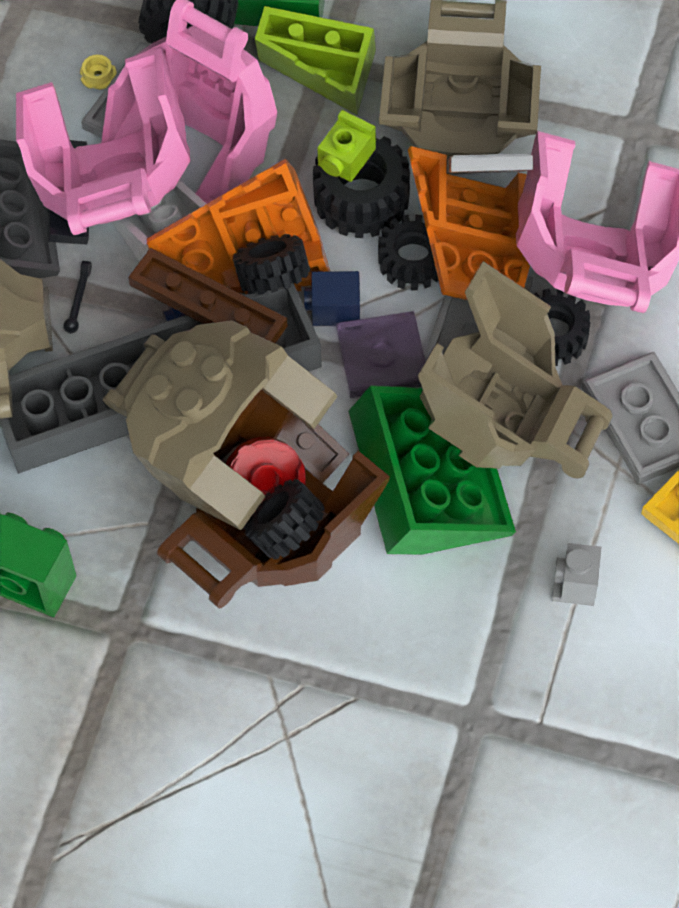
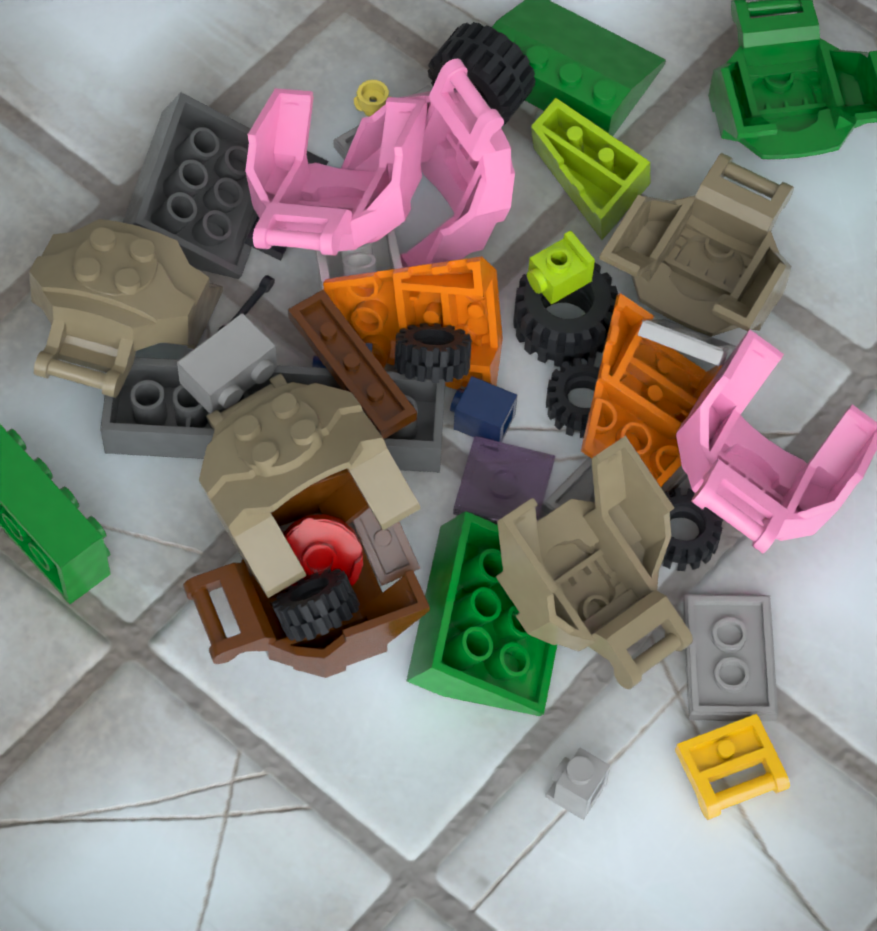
camera: 20 degrees right, 0 degrees up
none -> light grey brick [177,313,277,413]

